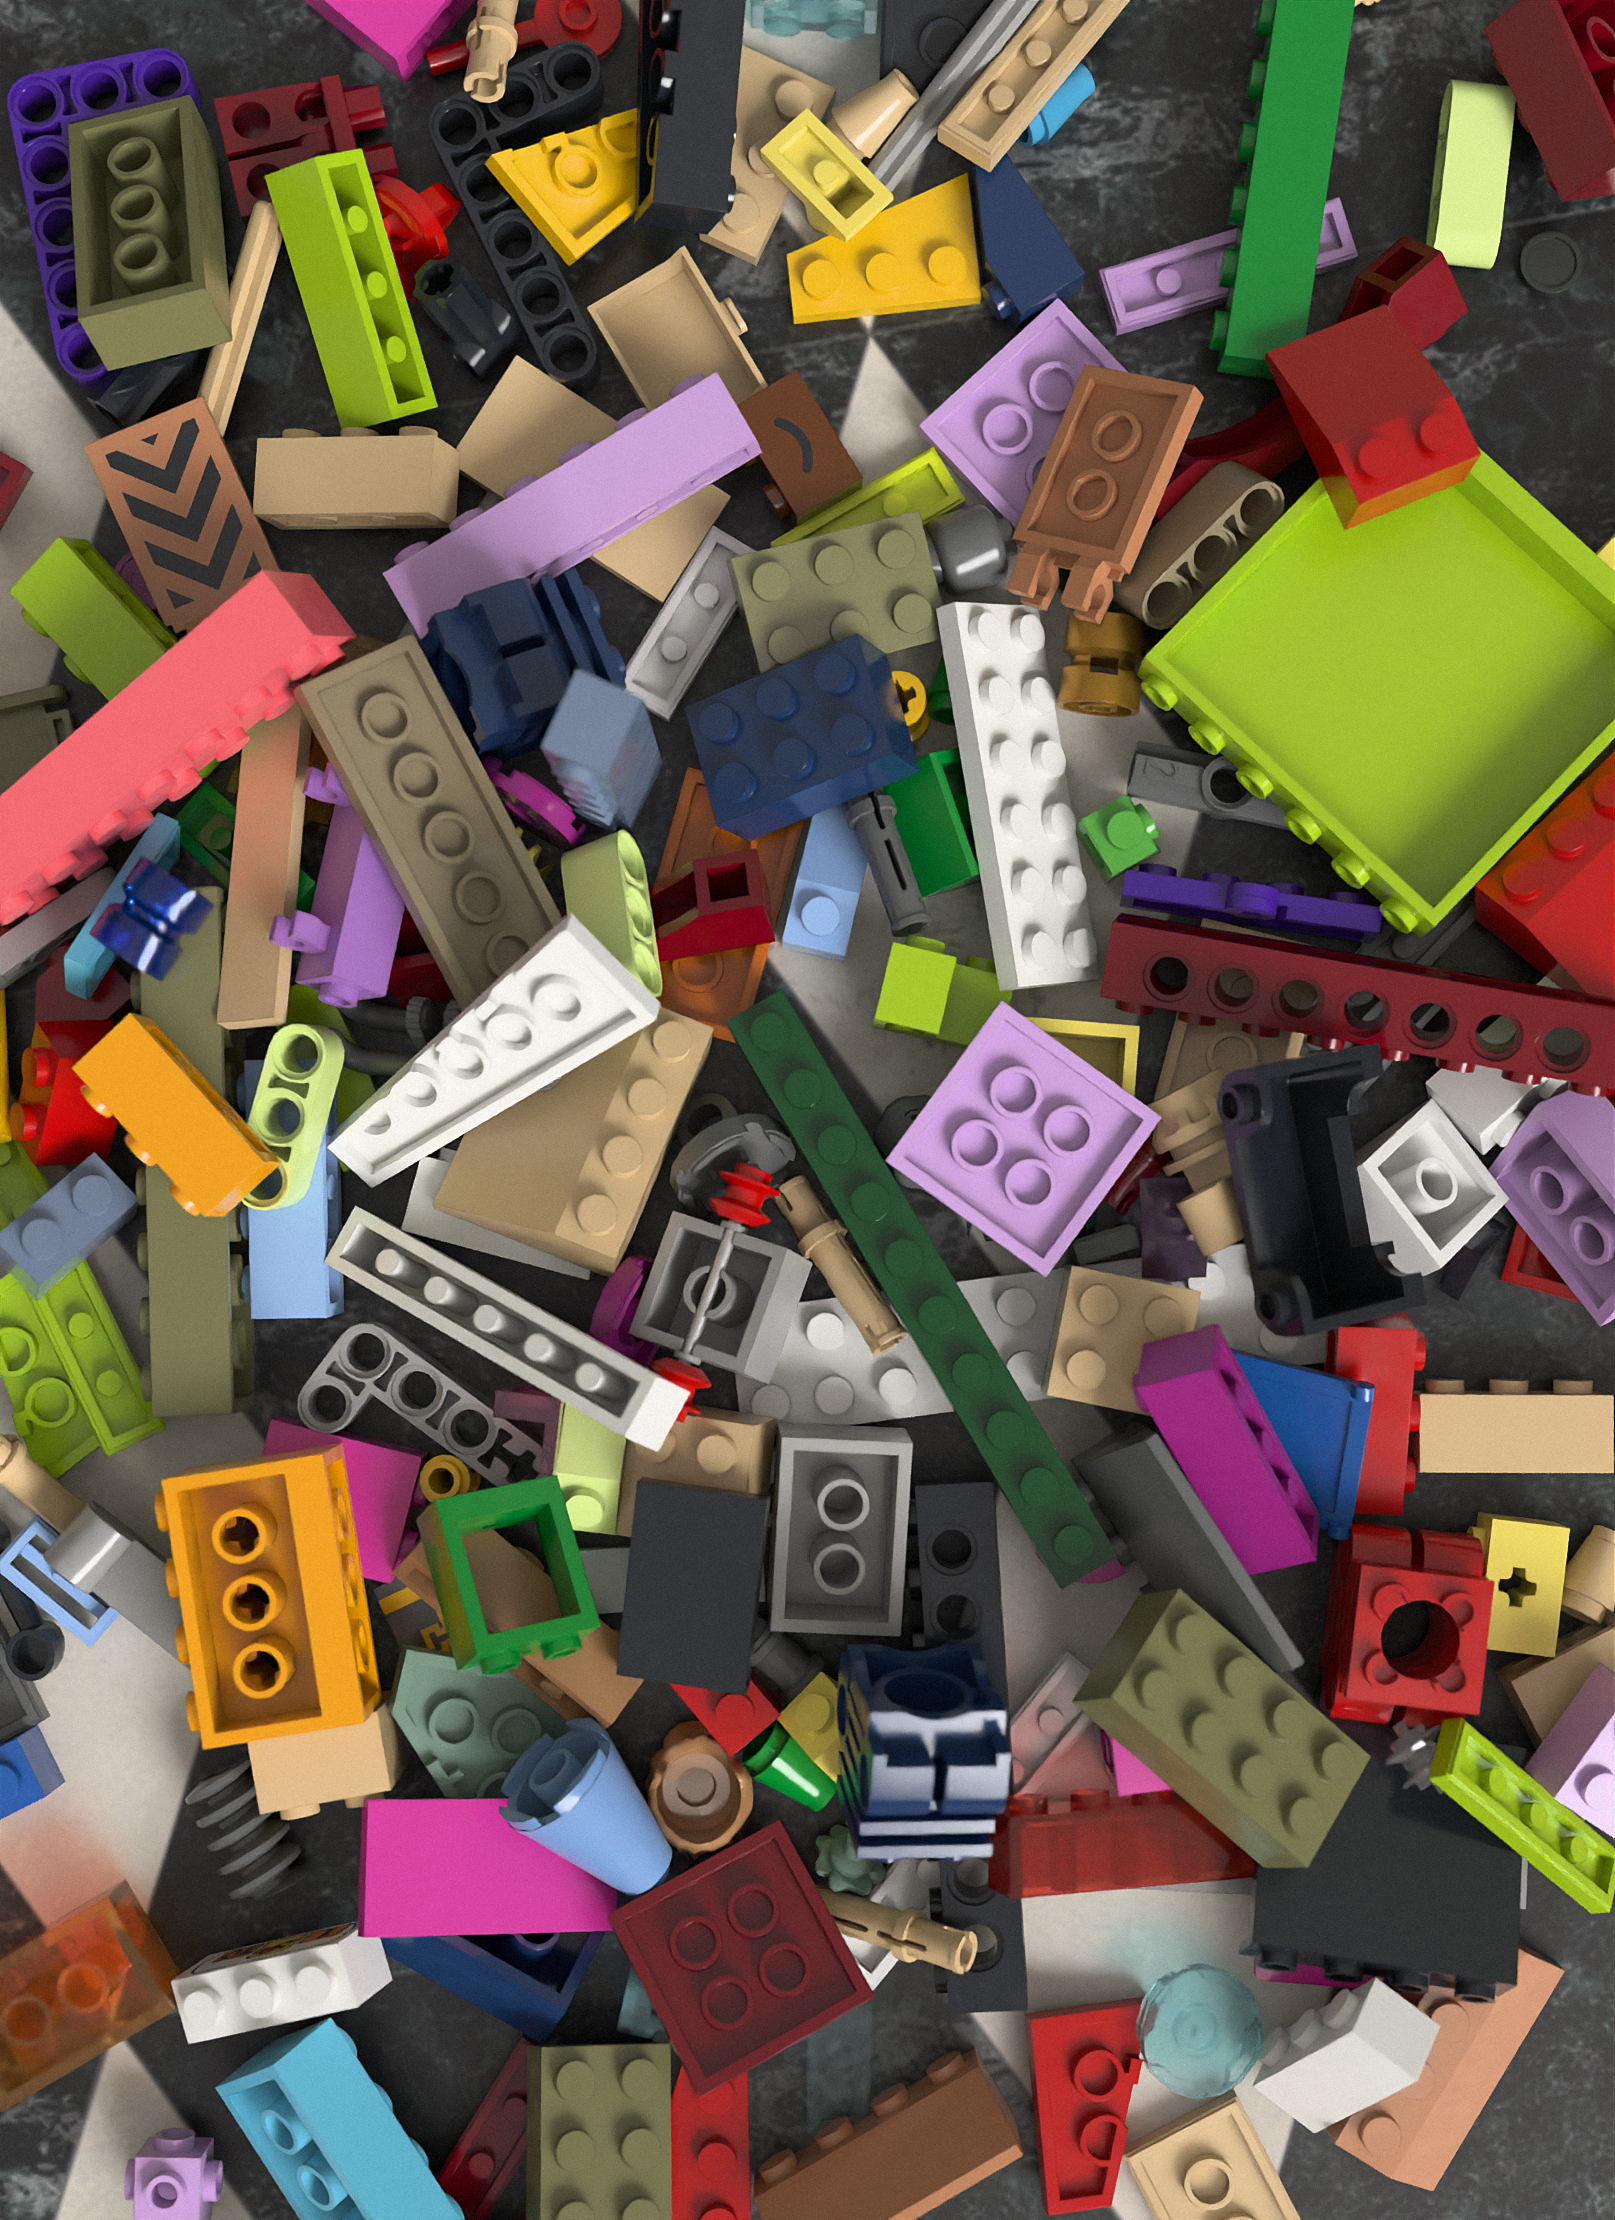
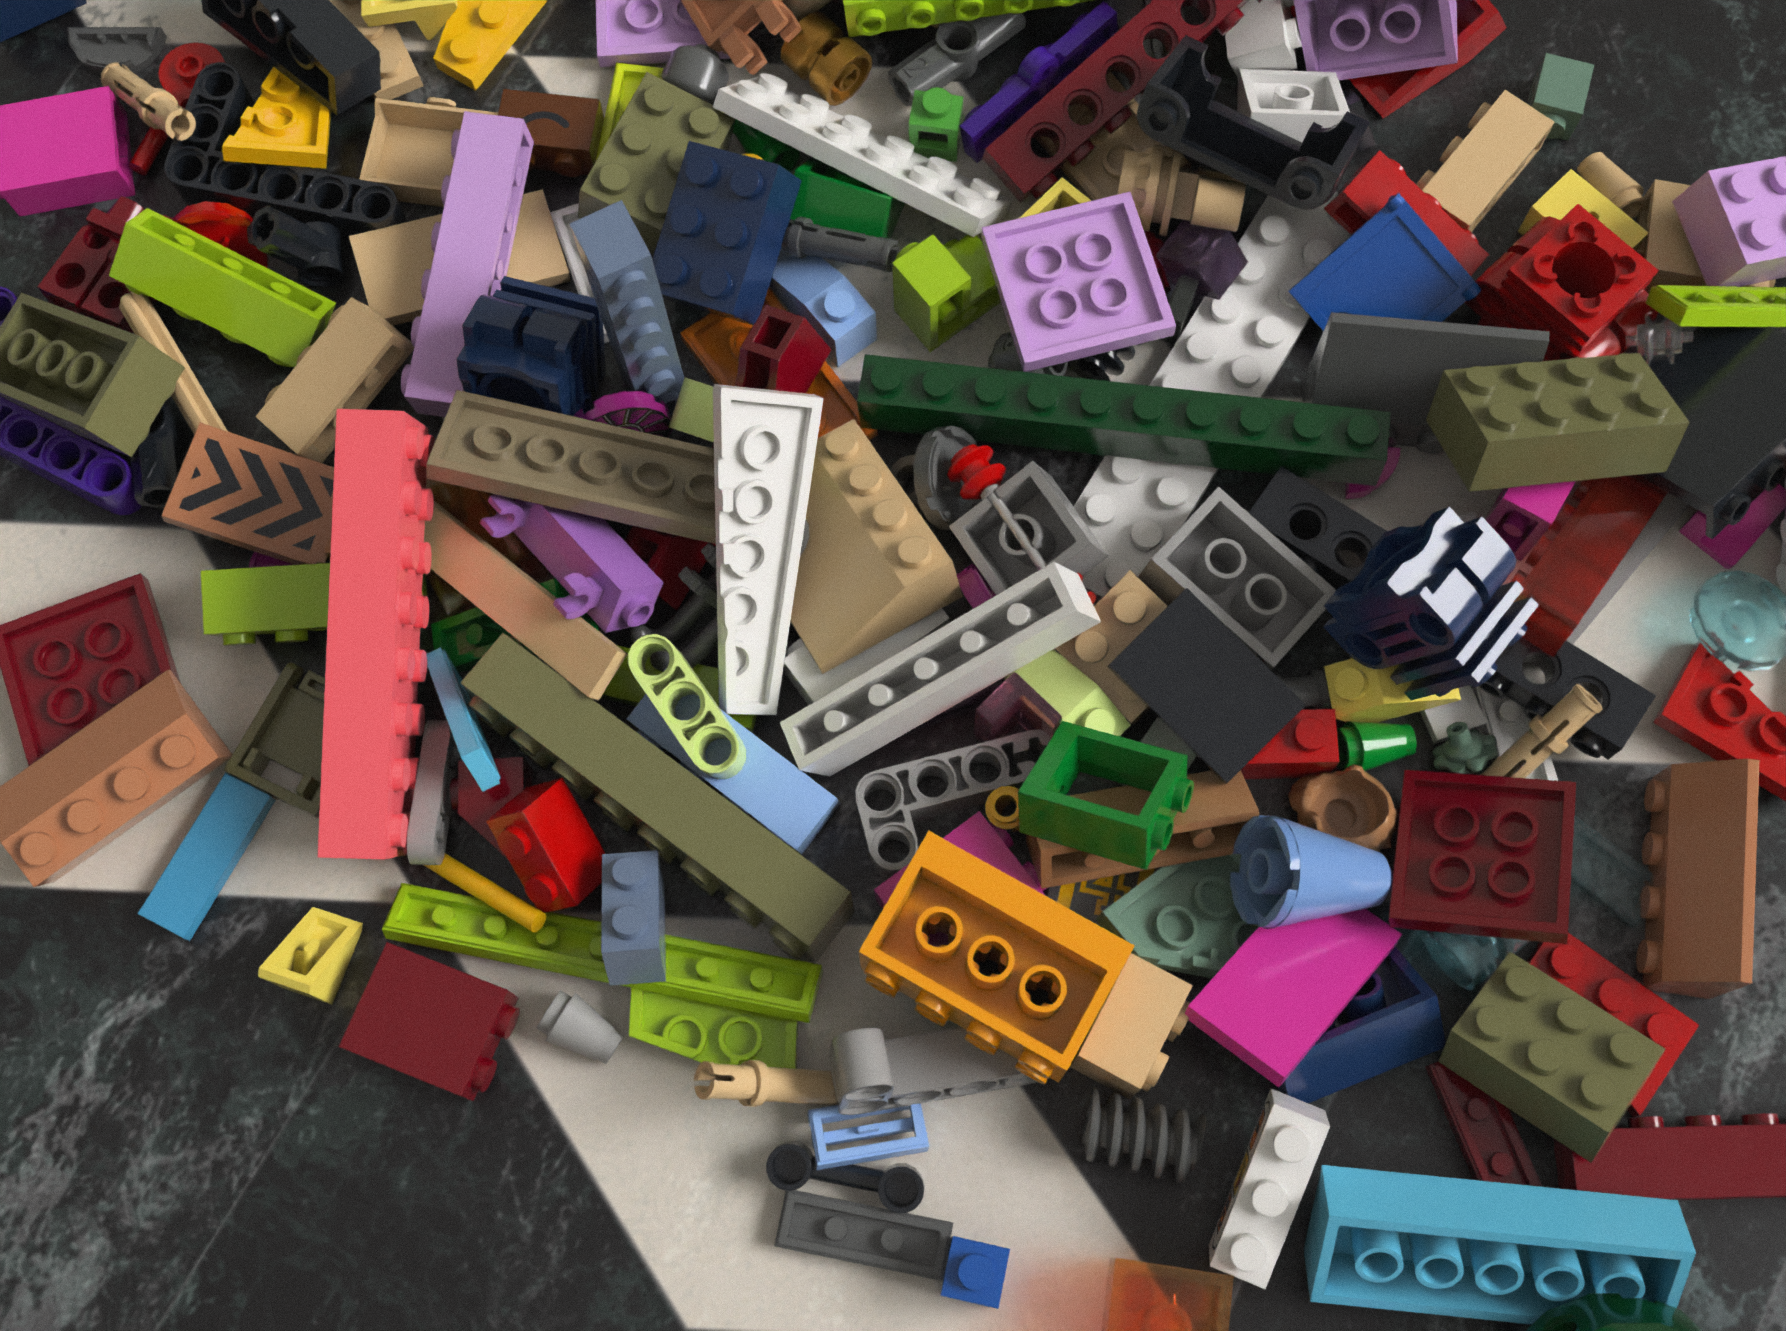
camera: 45 degrees left, 15 degrees down
light orange brick [72,1013,282,1217] -> none
clear blue wheel [89,856,216,982] -> none
tan pin [771,1175,908,1356] -> none
tan brick [1041,1264,1201,1416] -> none
magenta brick [1133,1325,1320,1575] -> none

